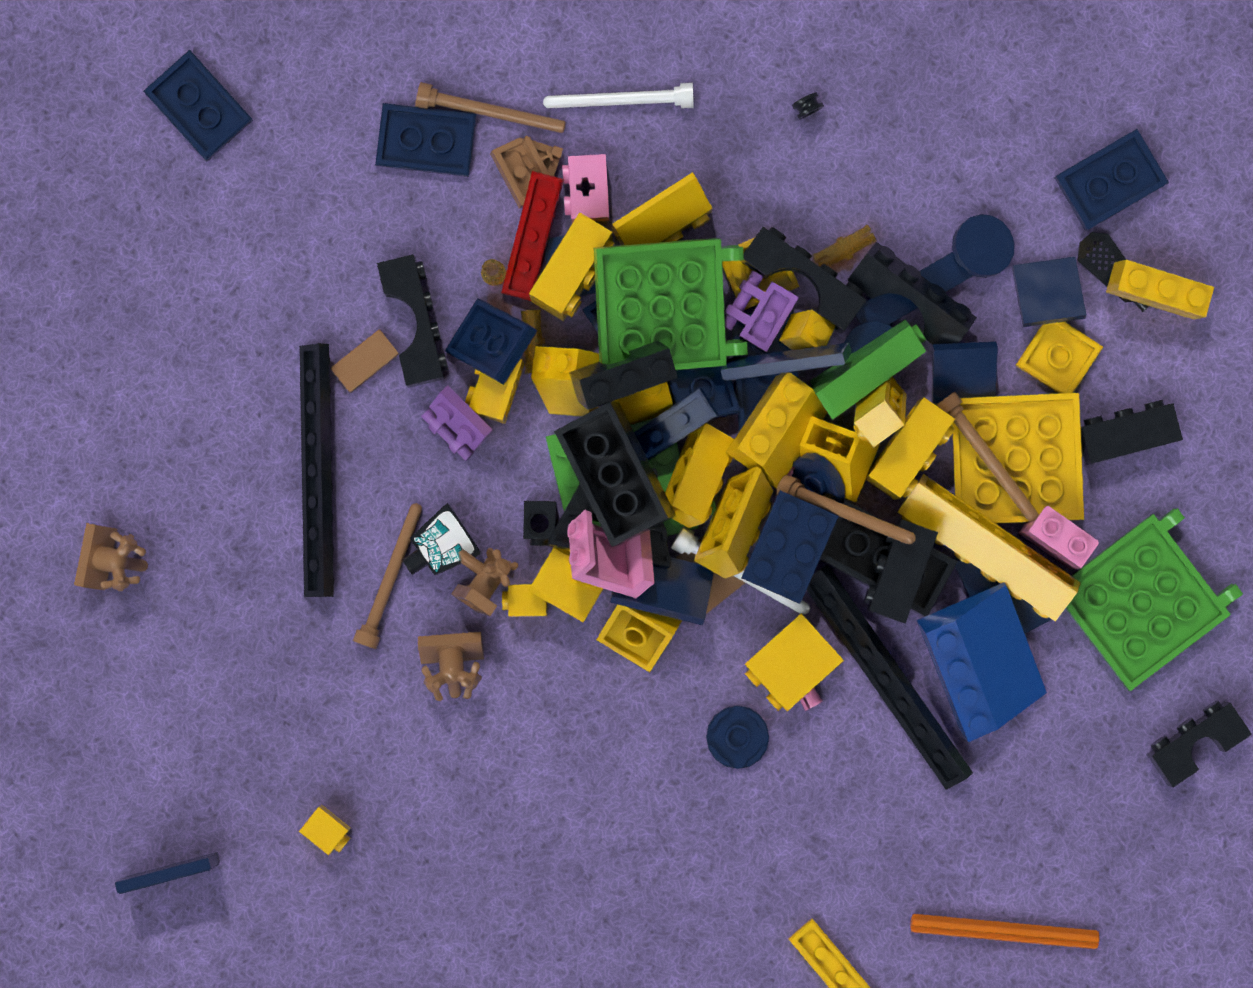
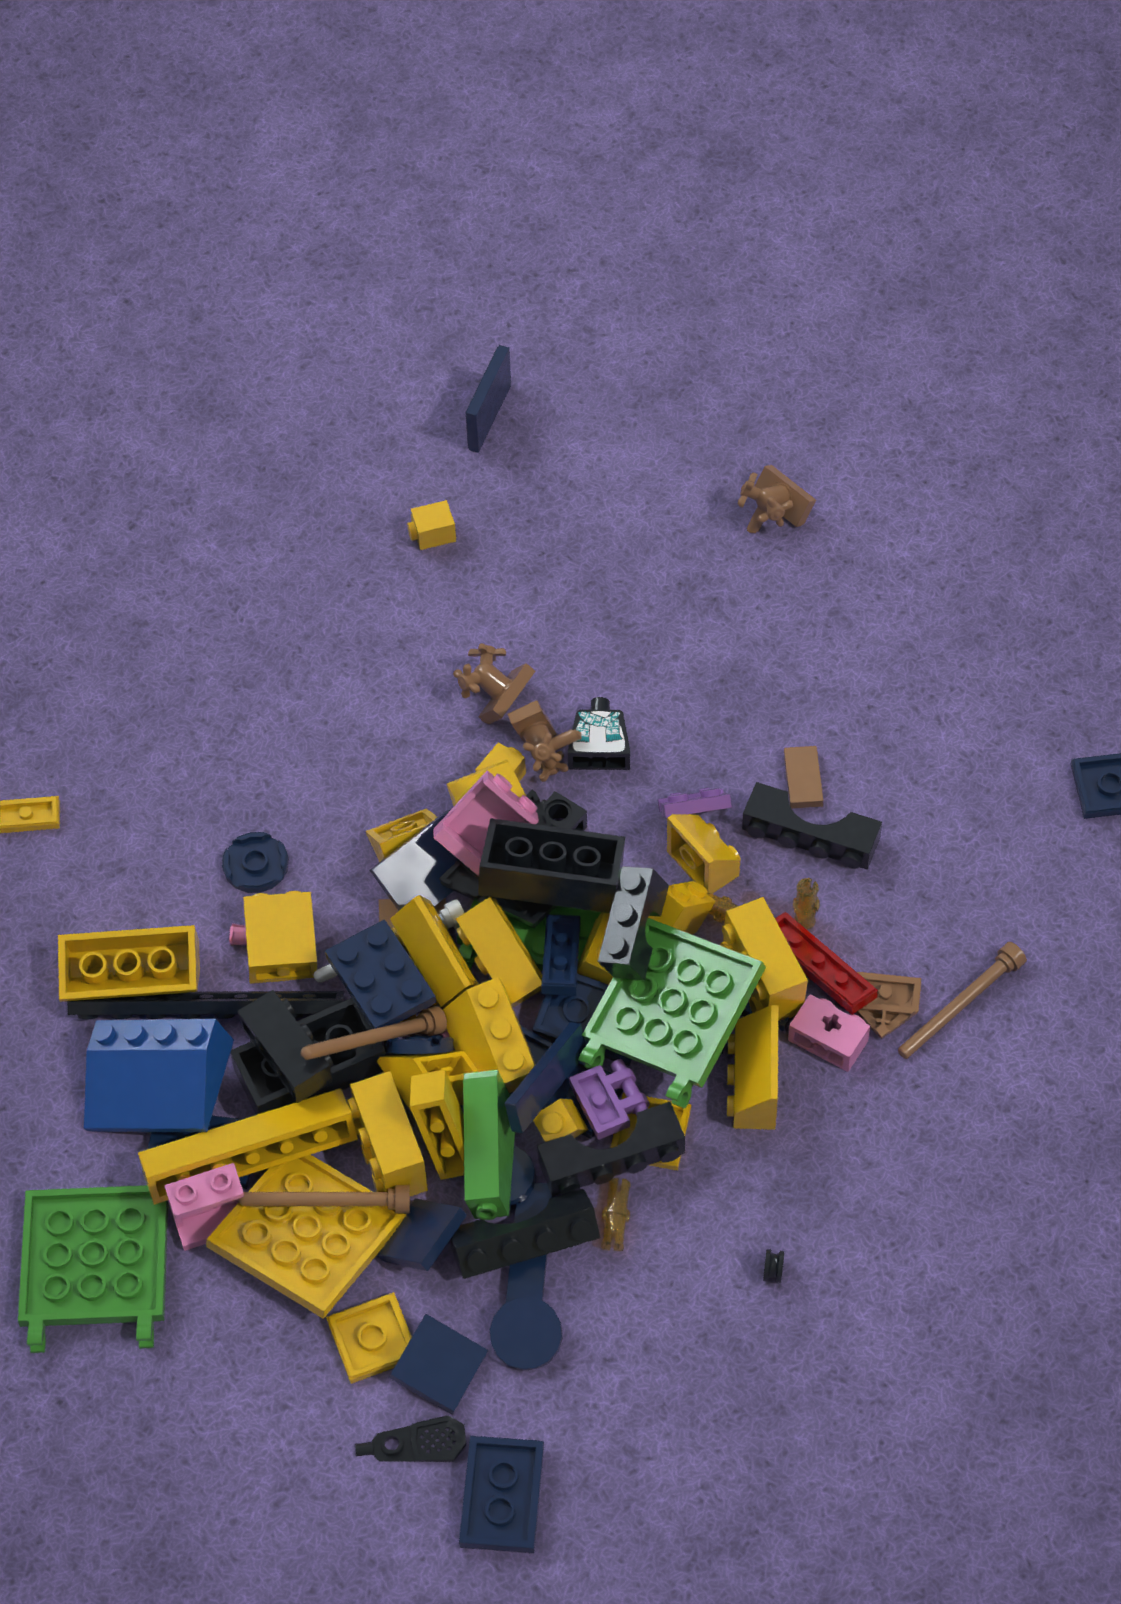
camera: 125 degrees right, 30 degrees down
black plate [299,343,334,597] -> none
medium nougat piece [353,503,422,649] -> none
dark blue tile [375,103,476,177] -> none
dark blue tile [445,298,538,385] -> none
white piece [543,83,694,108] -> none
black brick [1081,400,1183,465] -> none
yellow brick [1106,260,1214,319] -> none
none -> yellow slope [58,925,200,1002]

